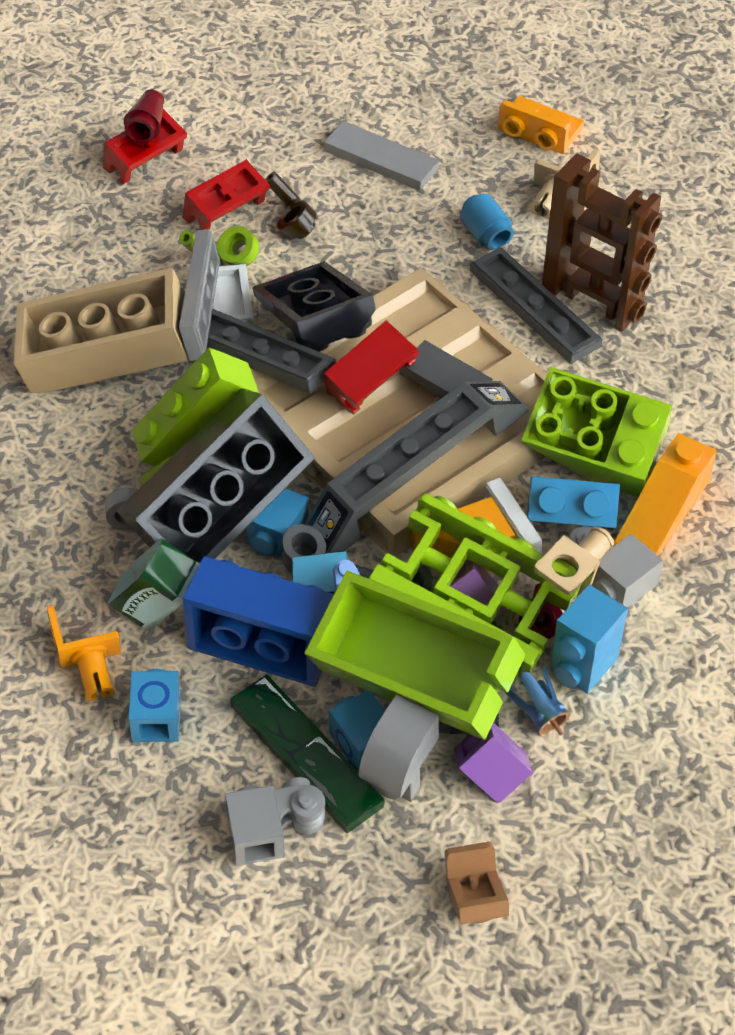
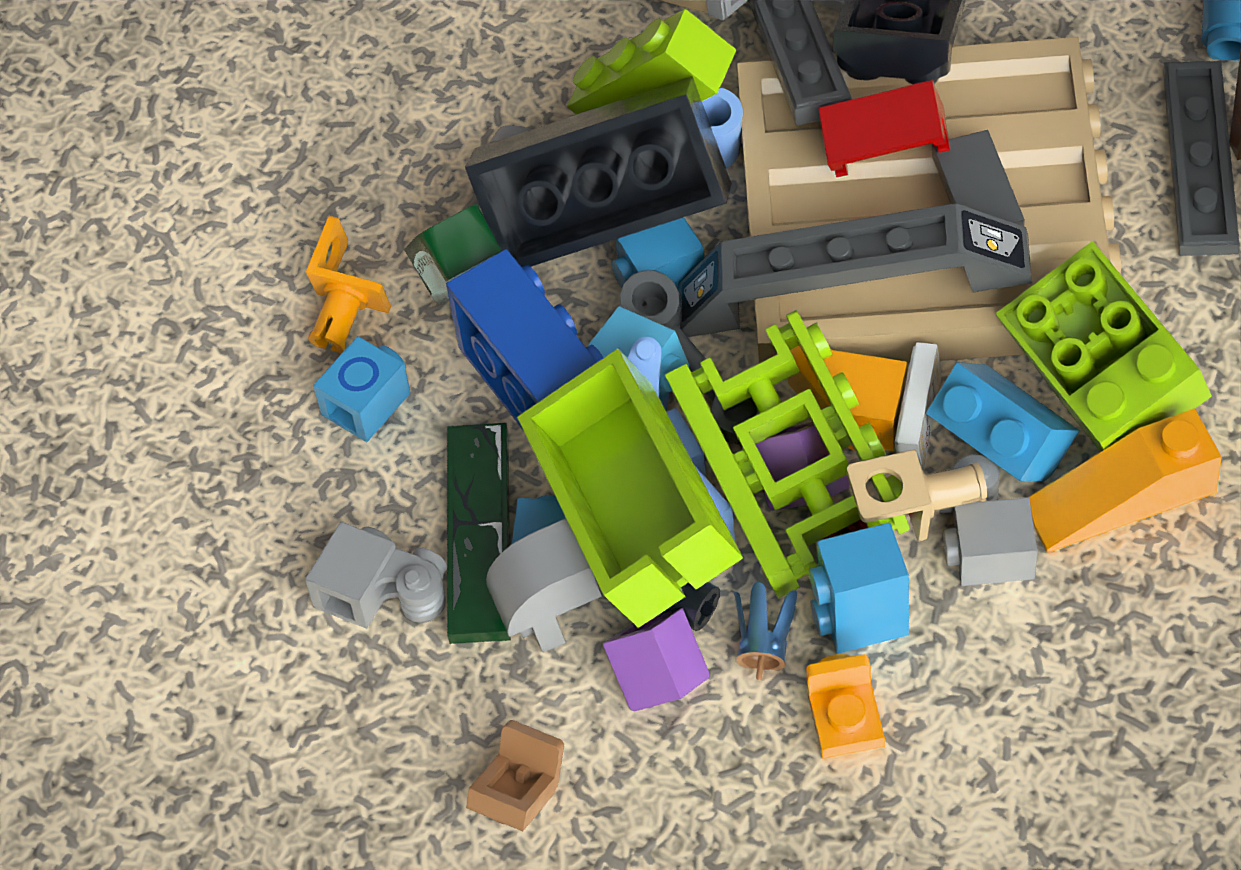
camera: 45 degrees right, 5 degrees up
none -> light orange bracket [806,654,885,759]

